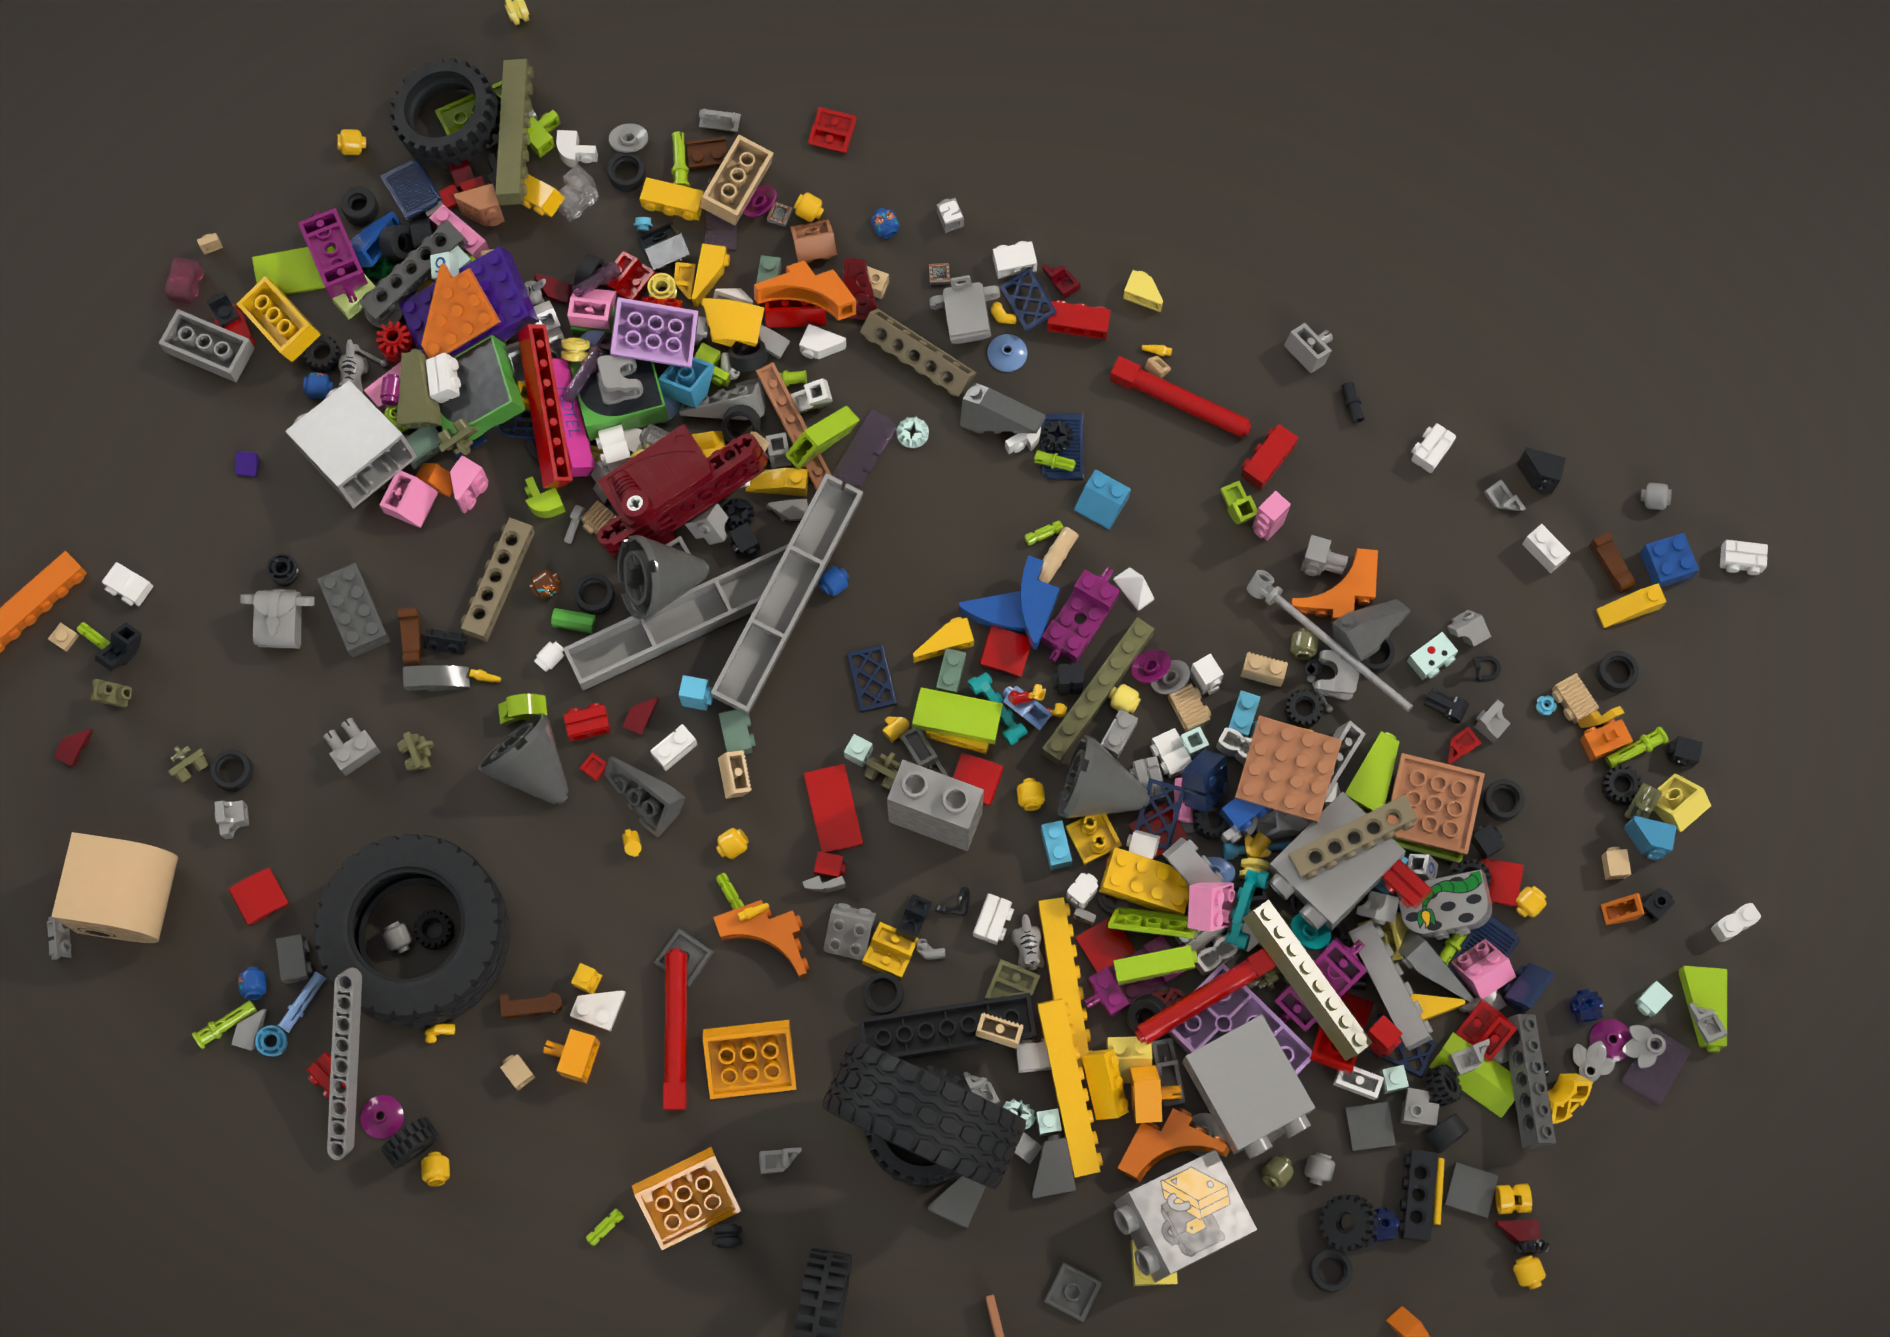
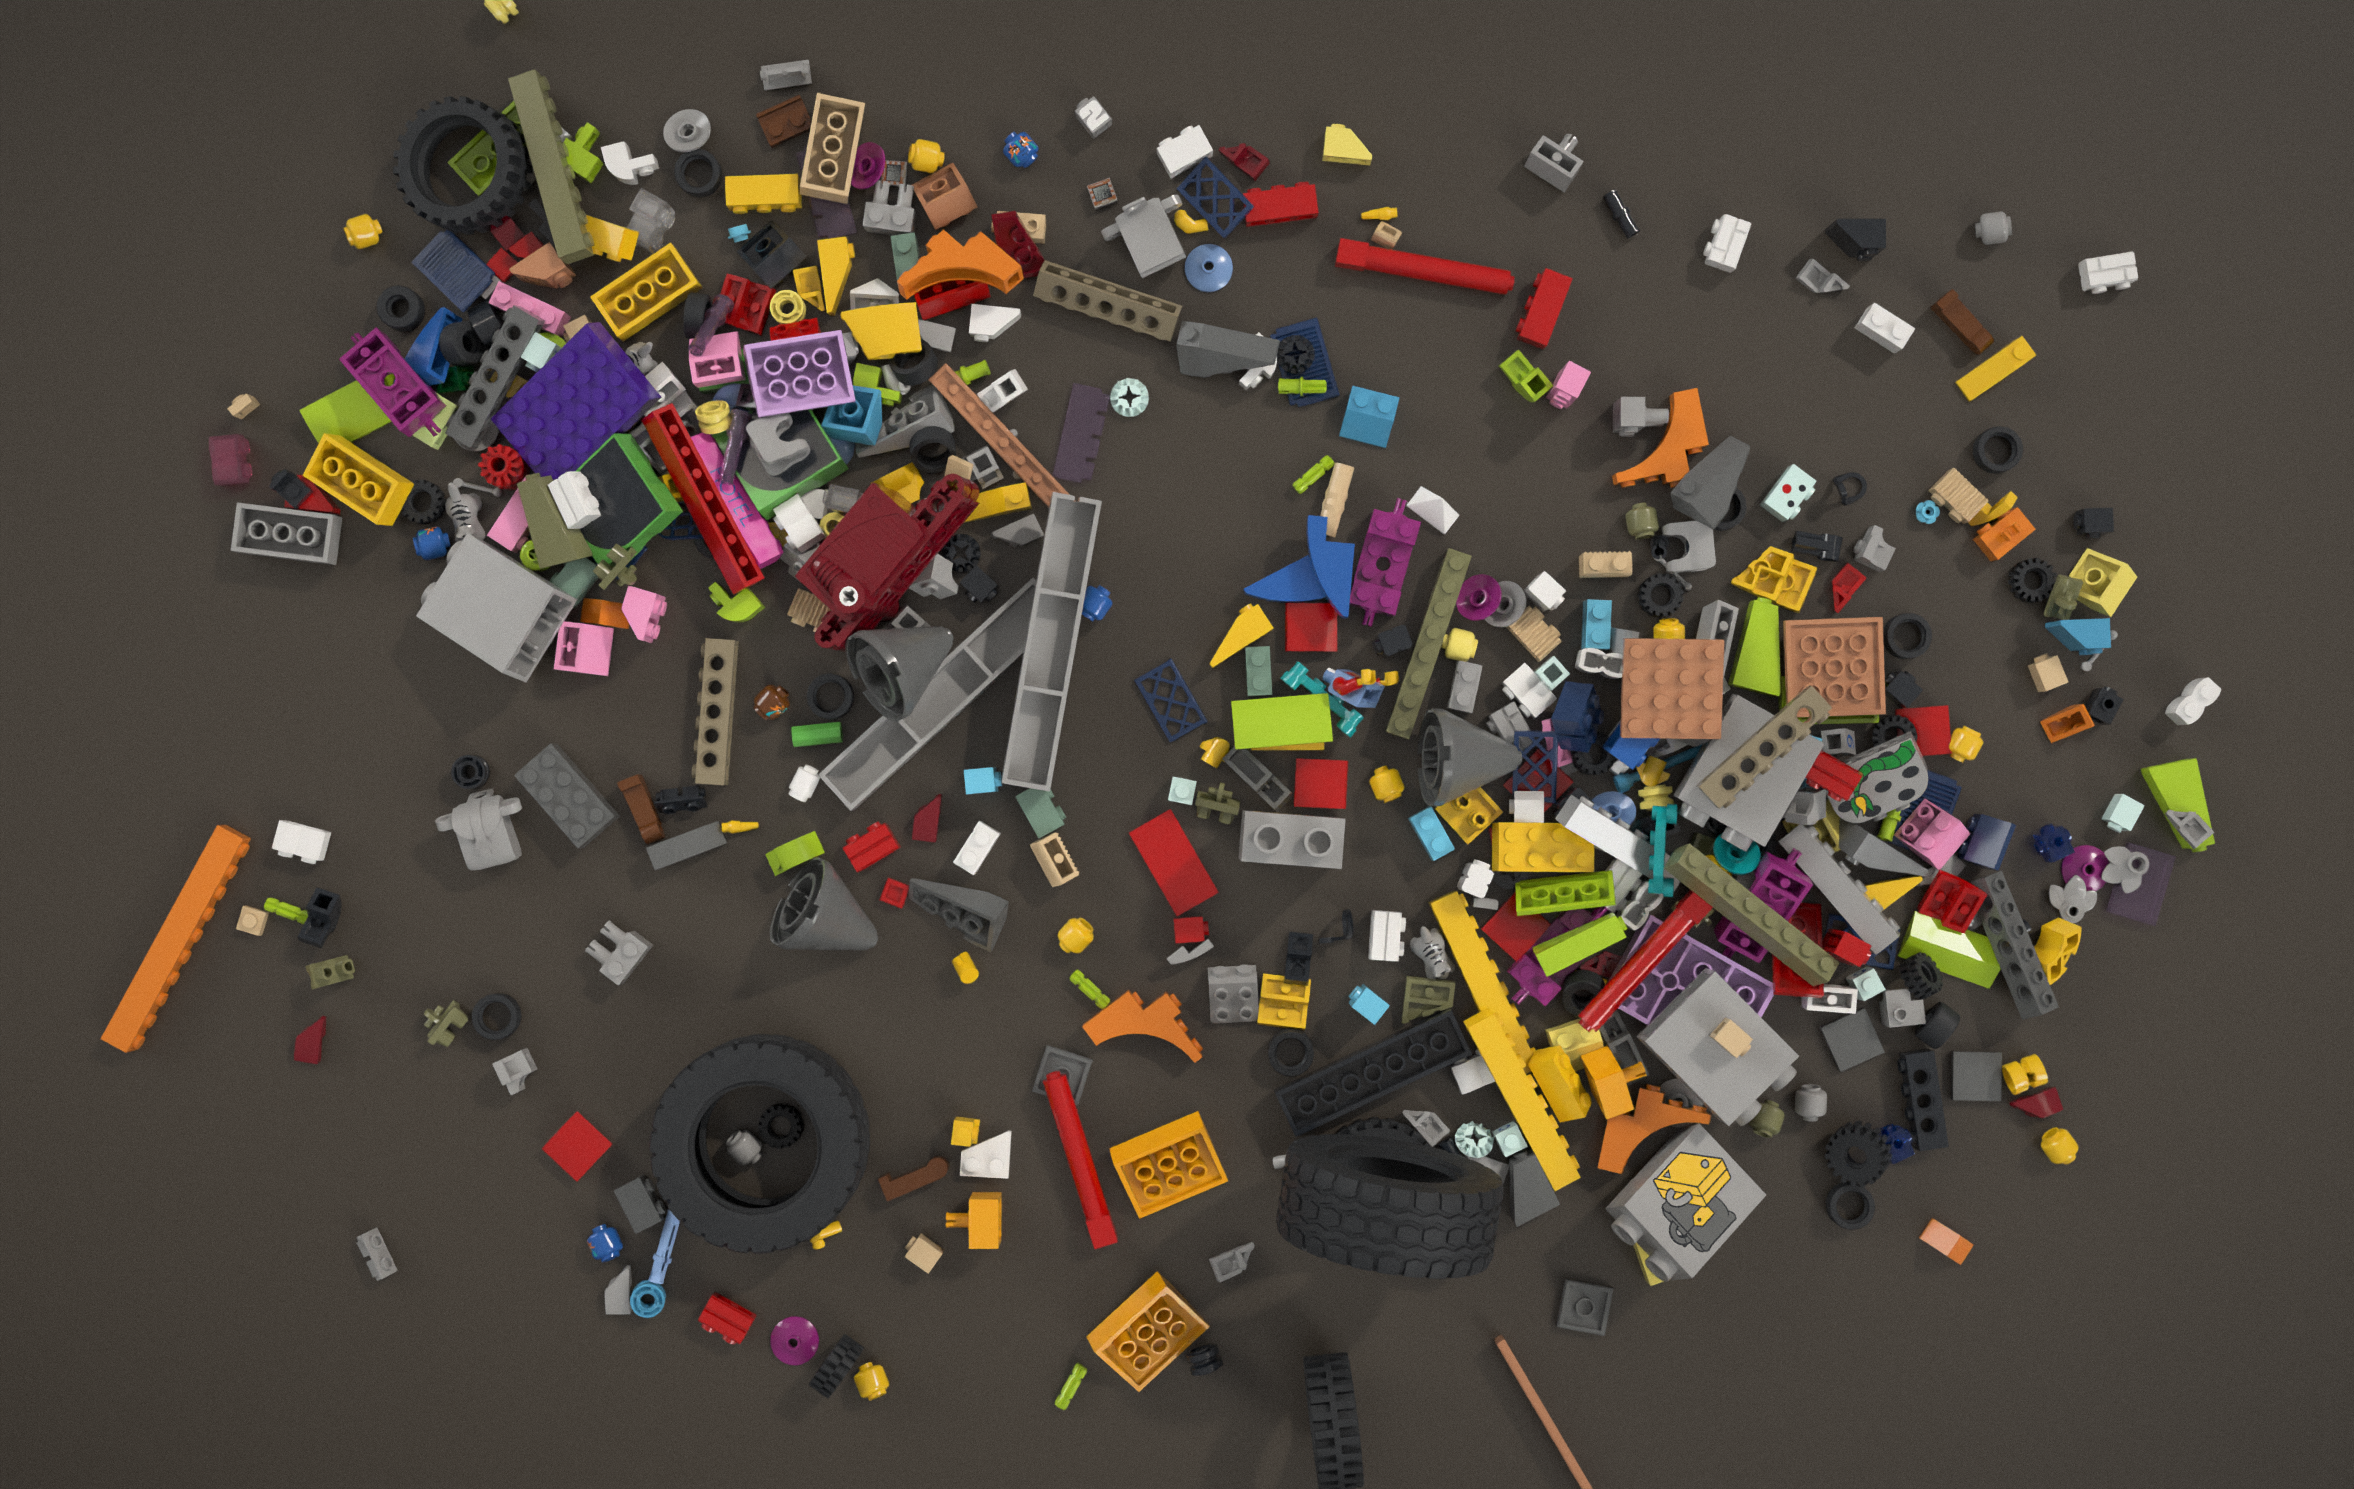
camera: 20 degrees left, 15 degrees up
tan brick [51,832,178,943] -> none
lime pin [192,1000,257,1049] -> none
dark purple slope [235,451,260,477] -> none
light grey beam [327,968,362,1160] -> none
magenta brick [380,374,400,406] -> none
olive hips [397,732,434,771] -> none
orange wing [421,263,501,358] -> none
light aqua brick [430,252,459,281] -> none
dark red slope [534,274,572,305] -> none
light grey bar [564,505,585,544] -> none
lime pin [671,131,690,188] -> none
yellow piece [737,903,769,921] -> none
lime slope [785,405,860,470] -> none
red slope [808,107,857,153] -> none
light grey arm [916,939,946,960] -> none
tan brick [976,1012,1023,1049] -> none
bright pink slope [1188,882,1235,932] -> none
flat silver piece [1247,570,1413,712] -> none
yellow bar [1432,1158,1445,1225] -> none
light grey brick [1447,609,1491,646] -> none
light grey slope [1448,1039,1490,1077] -> none
black gear [1514,1239,1550,1255] -> none
lime pin [1605,726,1669,769] -> none
blue brick [1640,533,1699,588] -> none
none -> yellow brick [591,242,703,342]
none -> light grey brick [863,180,917,236]
none -> medium azure brick [1348,984,1390,1025]
none -> tan brick [1709,1017,1753,1058]
none -> yellow slope [1731,546,1817,613]
none -> light grey hinge [2081,630,2118,671]

